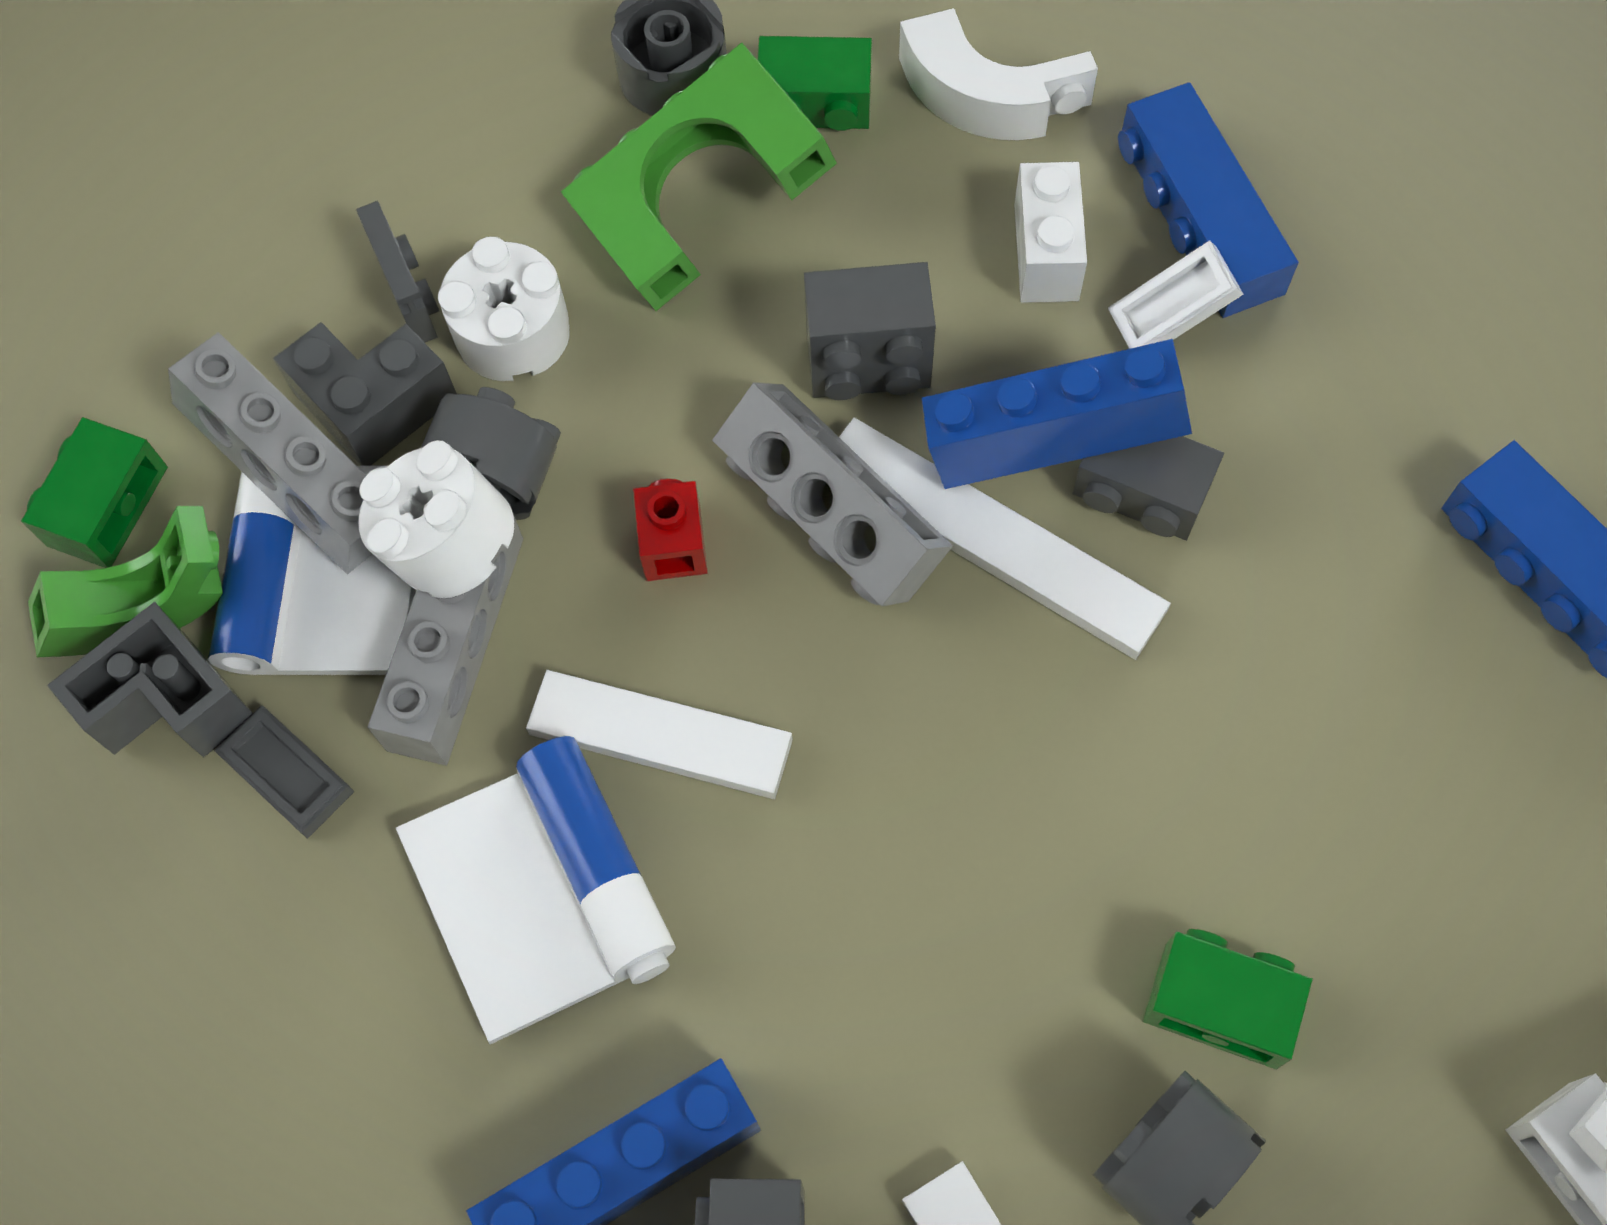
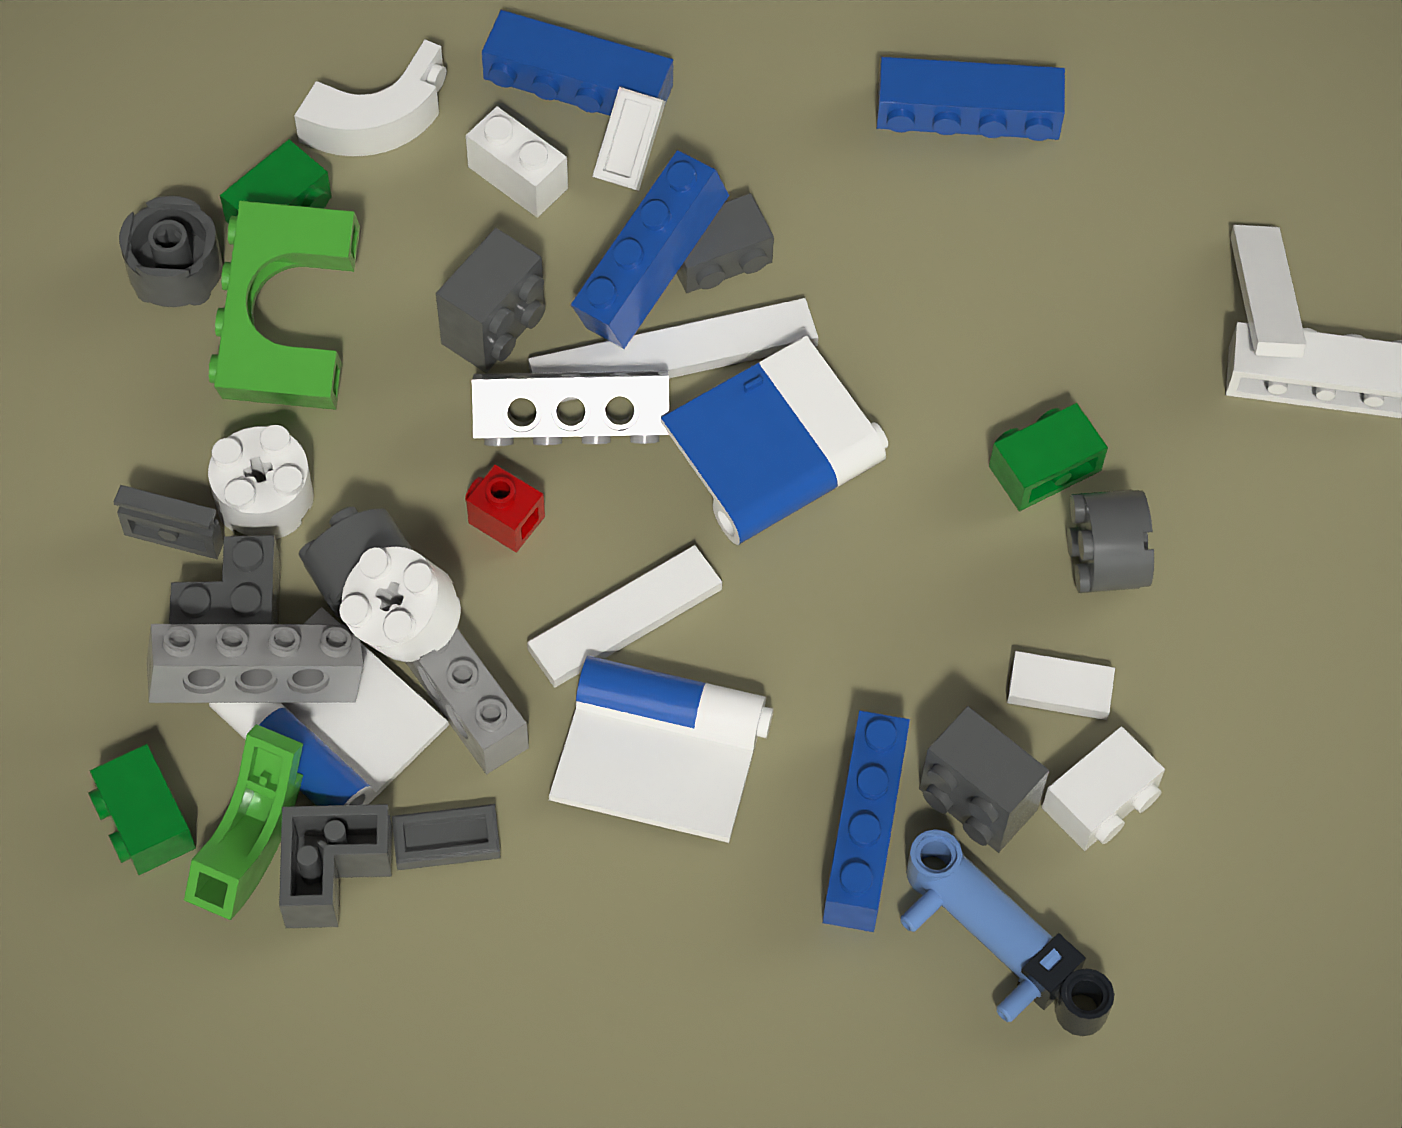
camera: 55 degrees left, 5 degrees down
none -> blue door [660,336,888,545]

